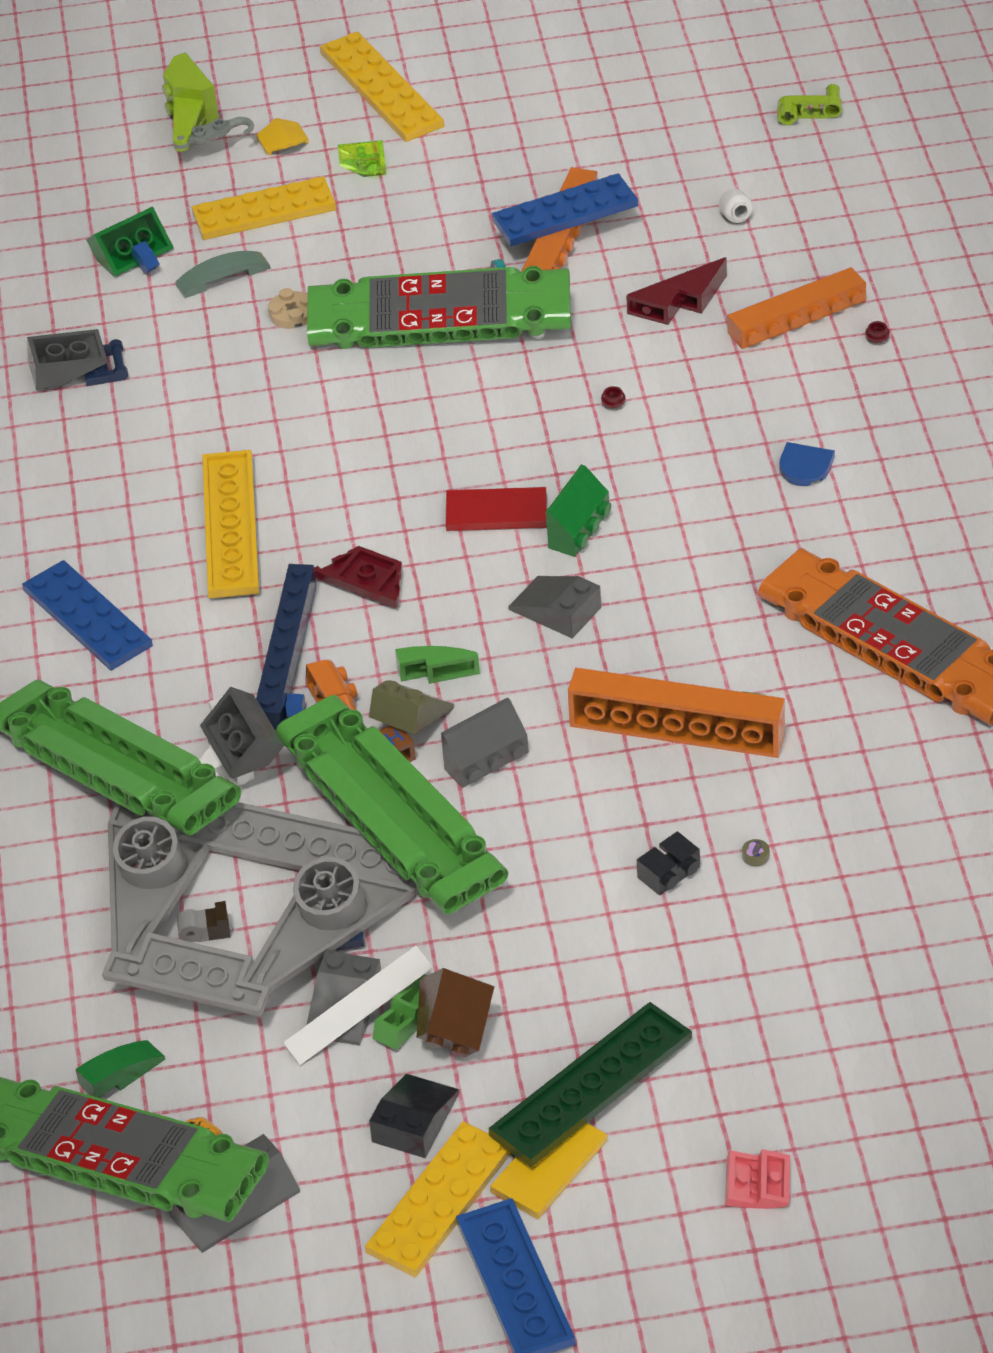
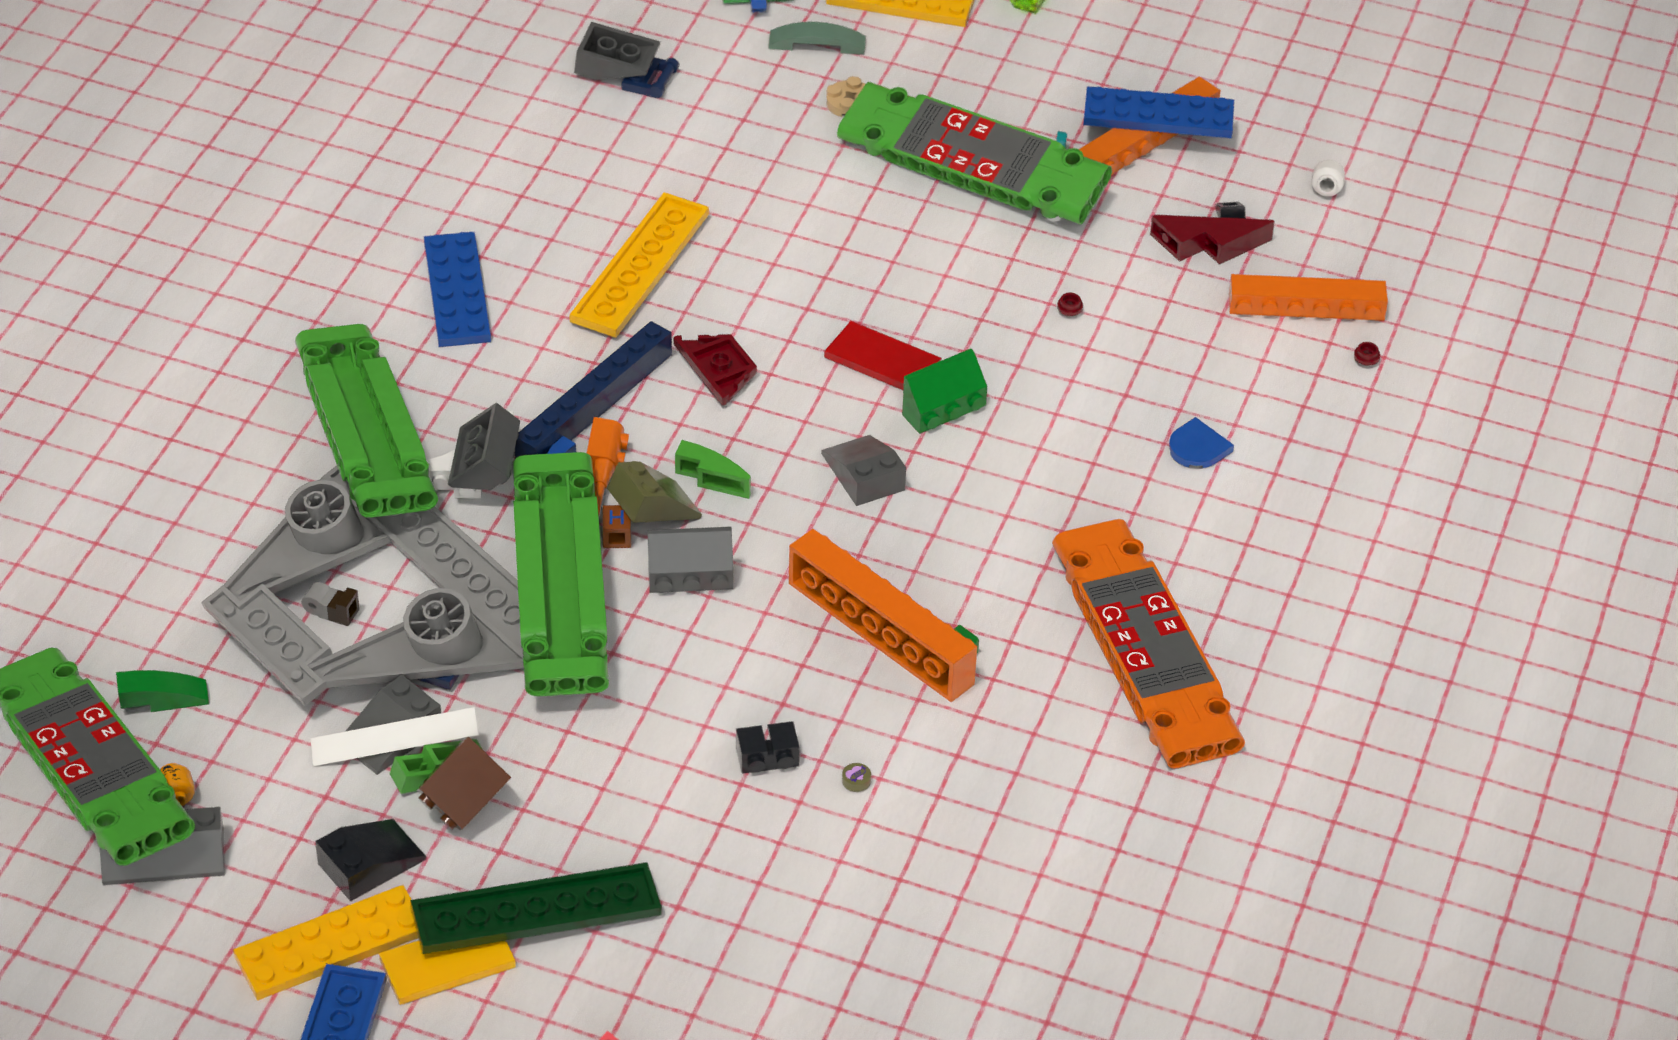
camera: 25 degrees right, 0 degrees up
lime beam [777,84,842,126] -> none
none -> black slope [1215,202,1245,218]

